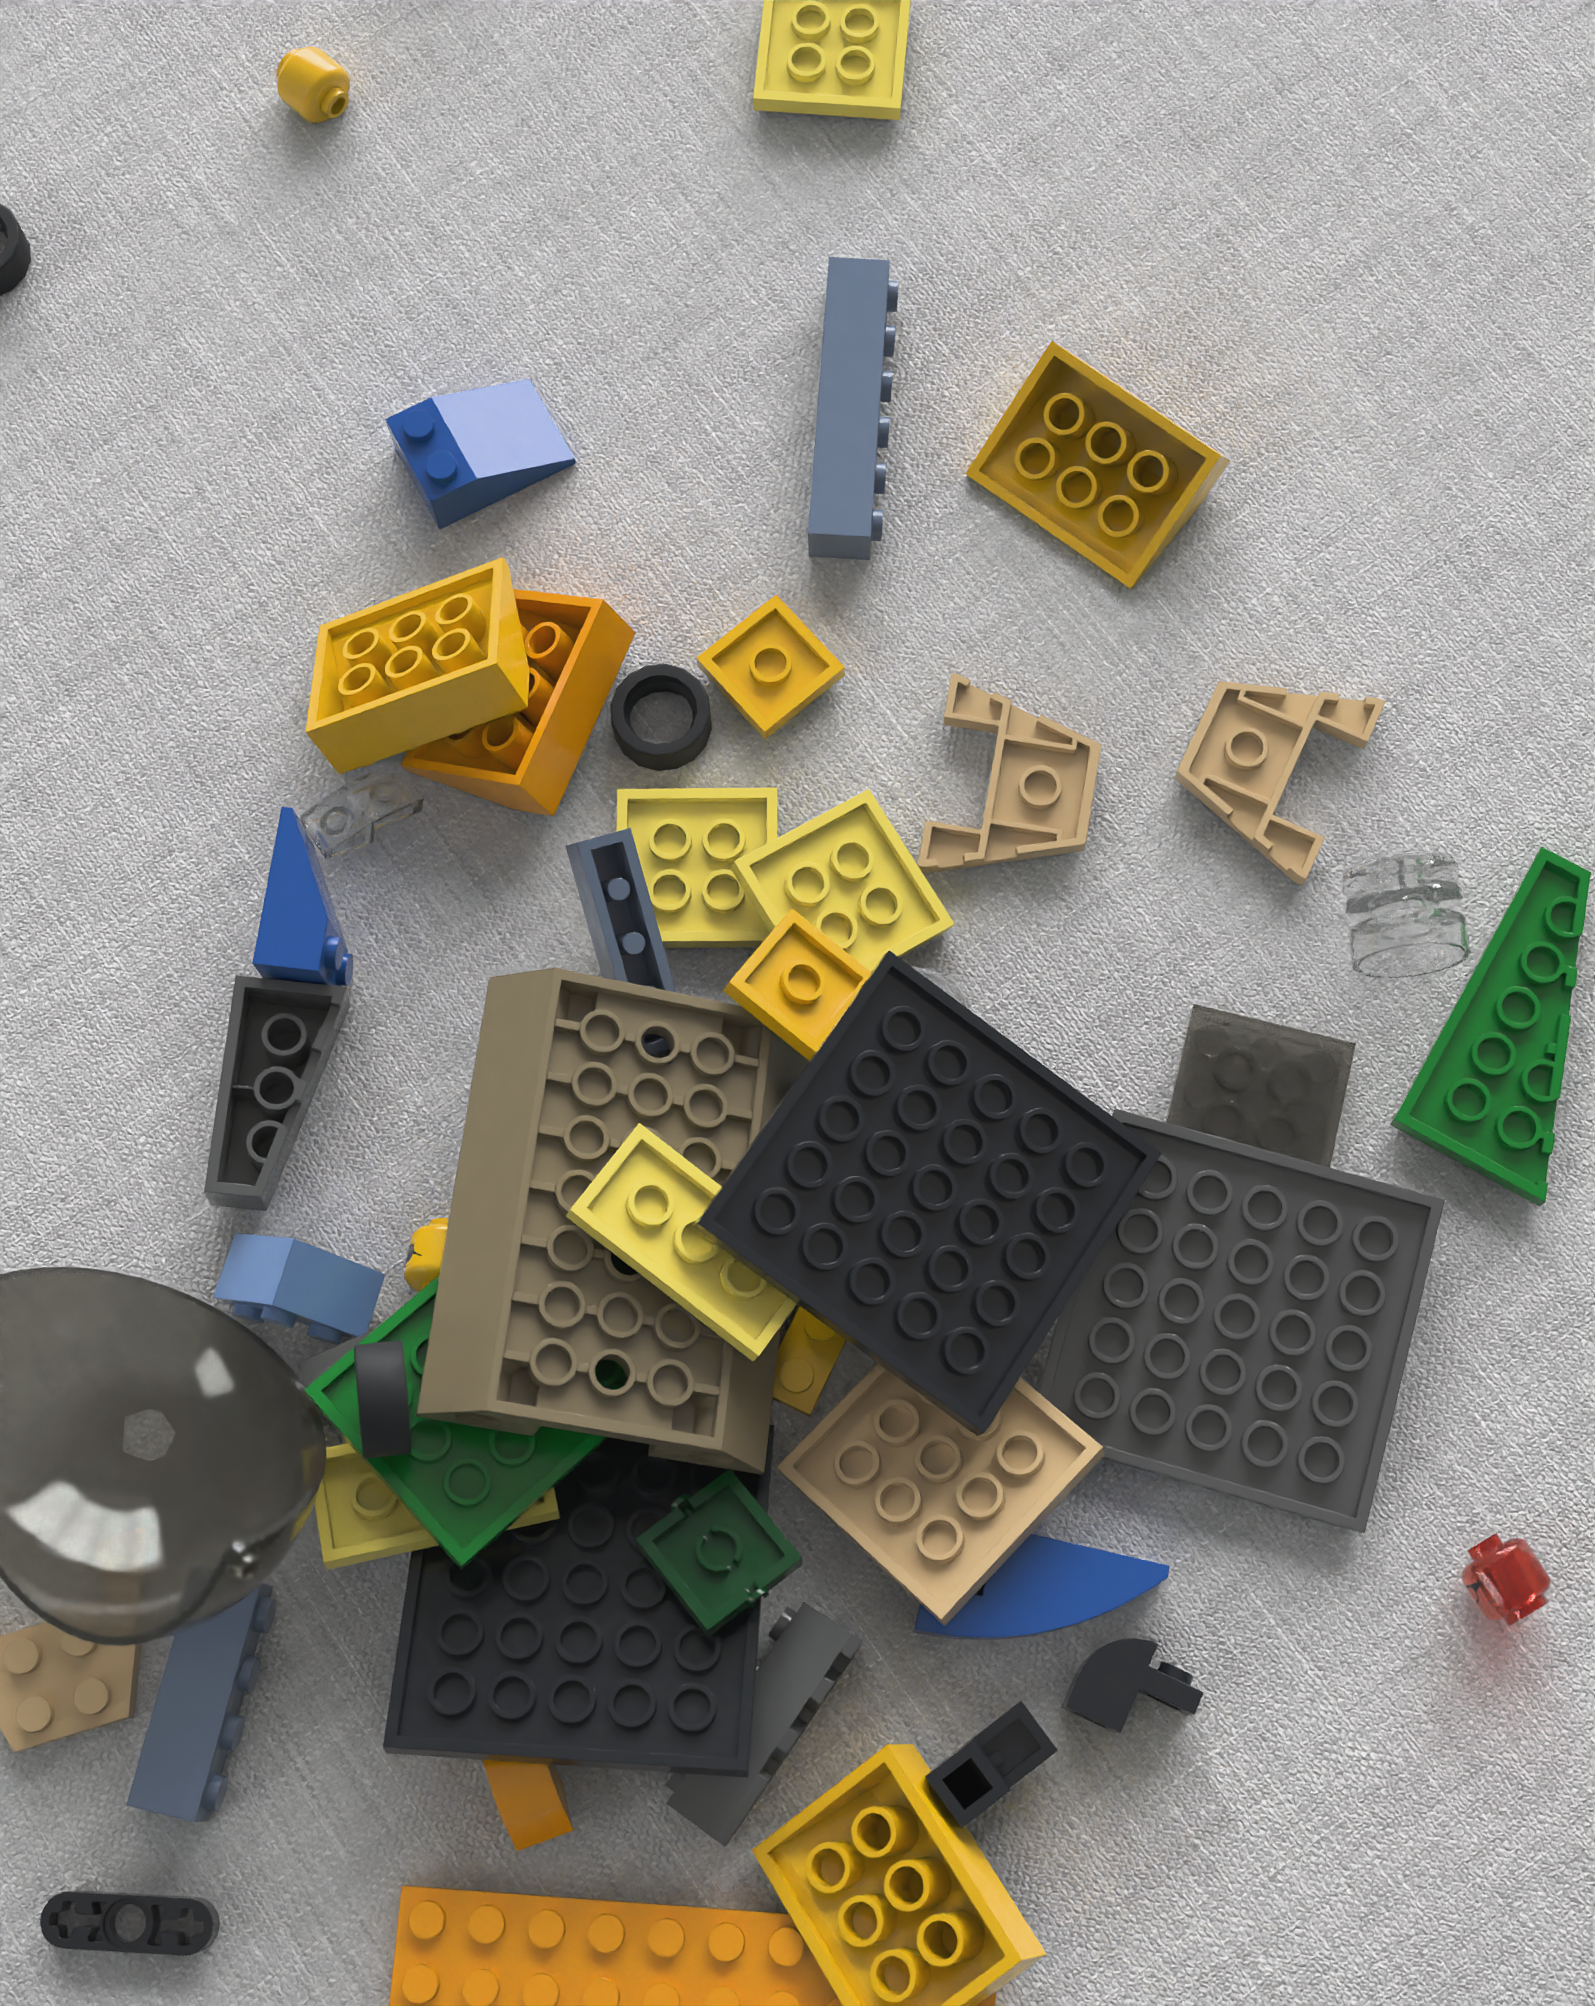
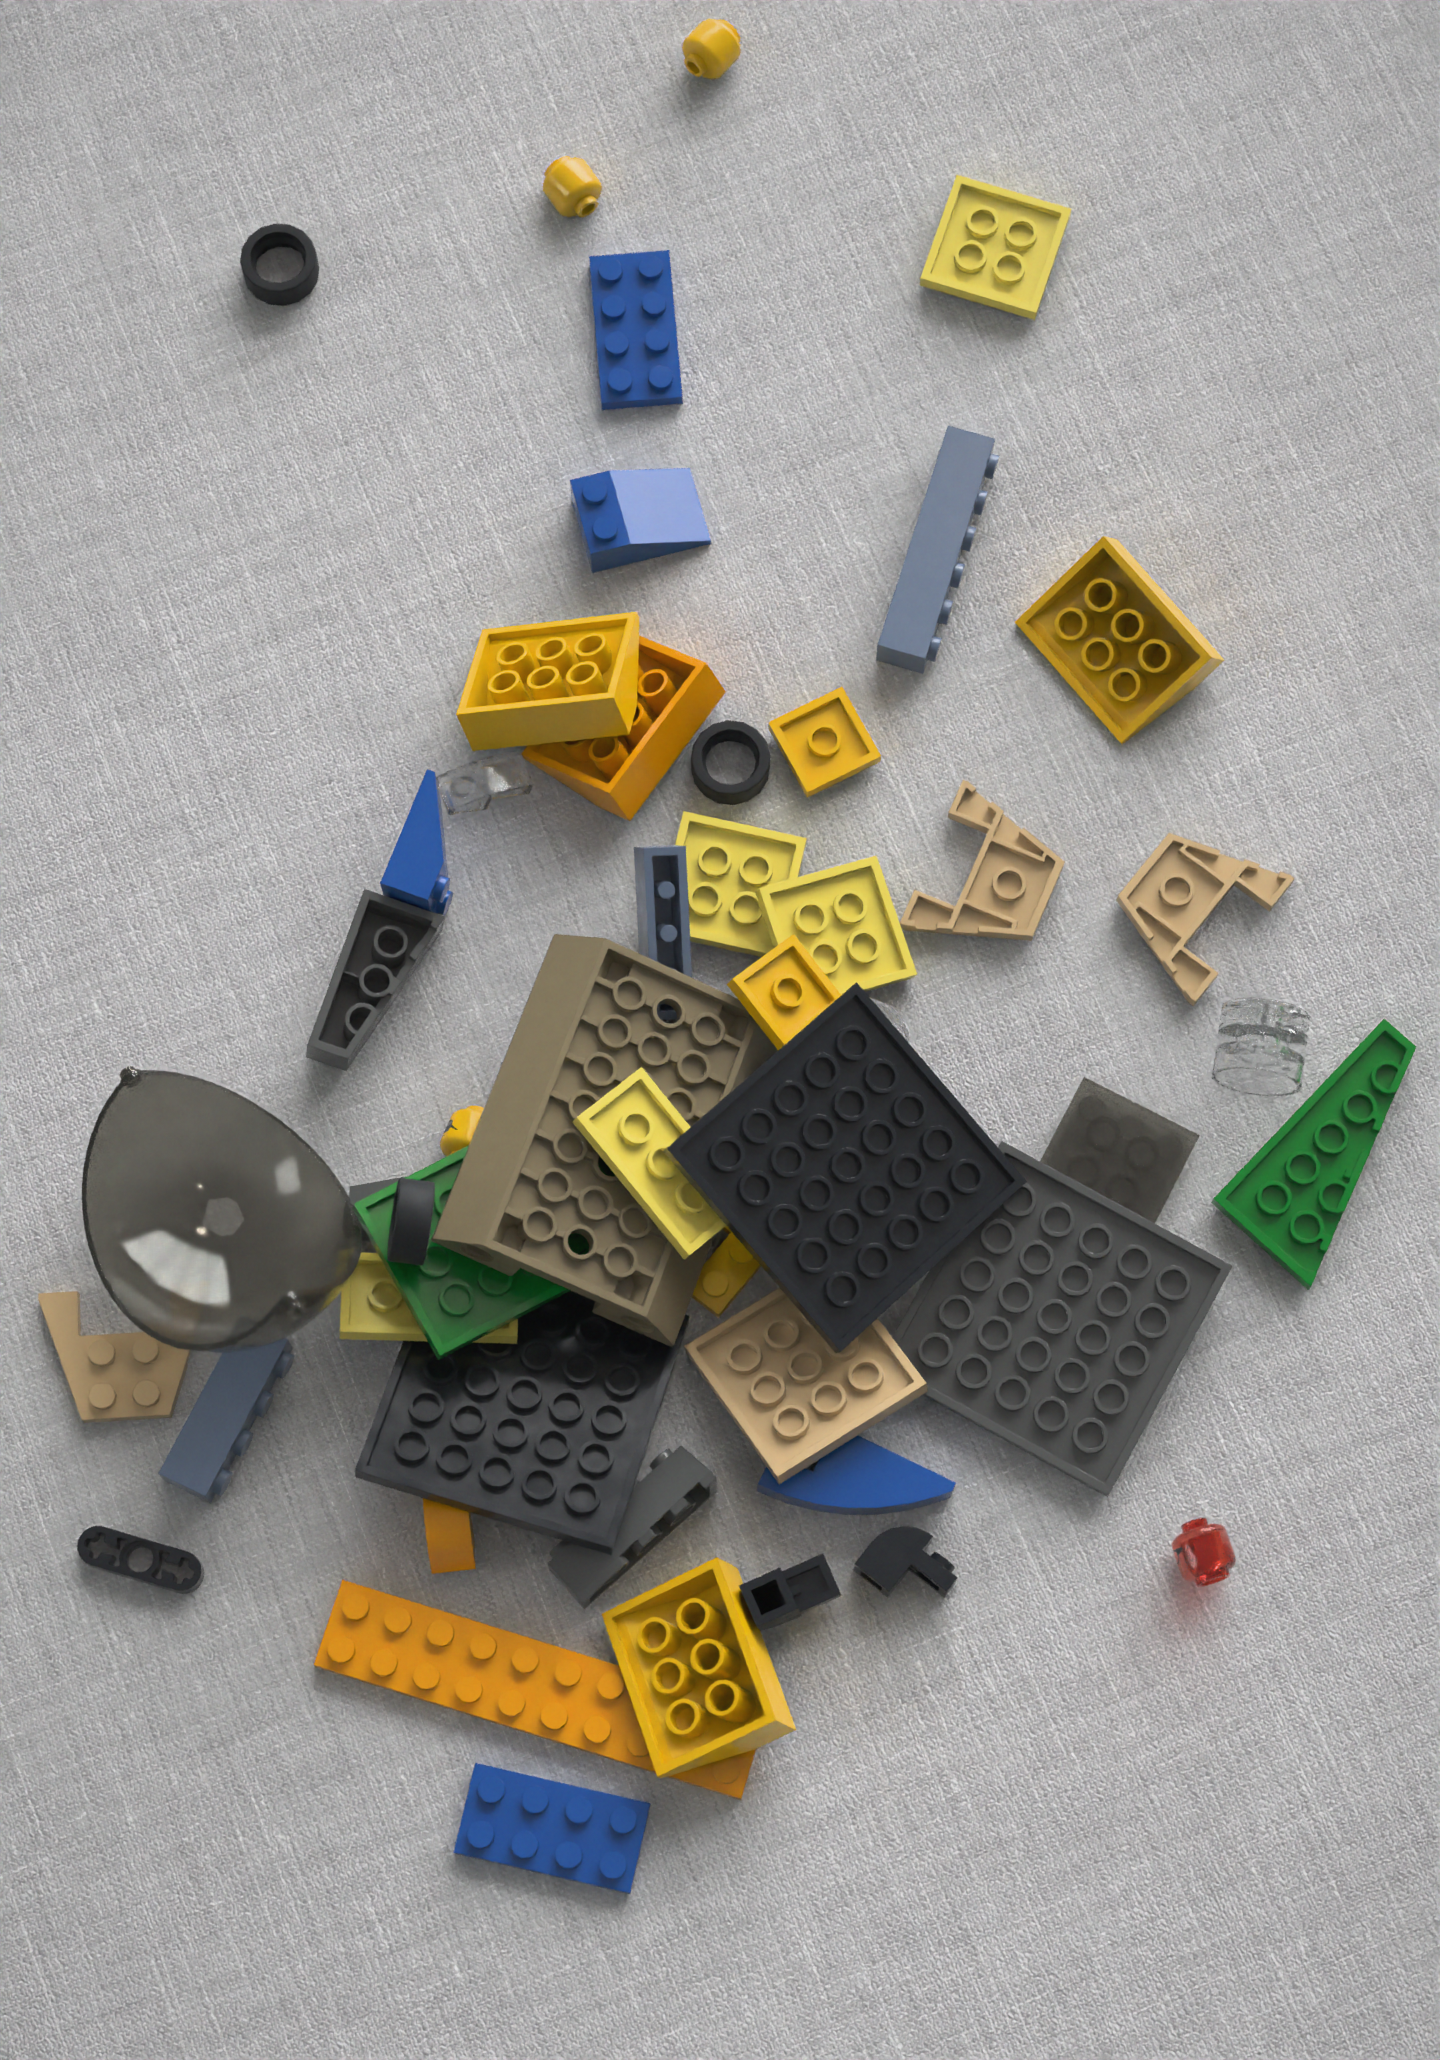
camera: 10 degrees right, 0 degrees up
medium blue brick [213,1233,385,1345] -> none
dark green plate [636,1469,803,1637] -> none
none -> blue plate [589,250,683,410]

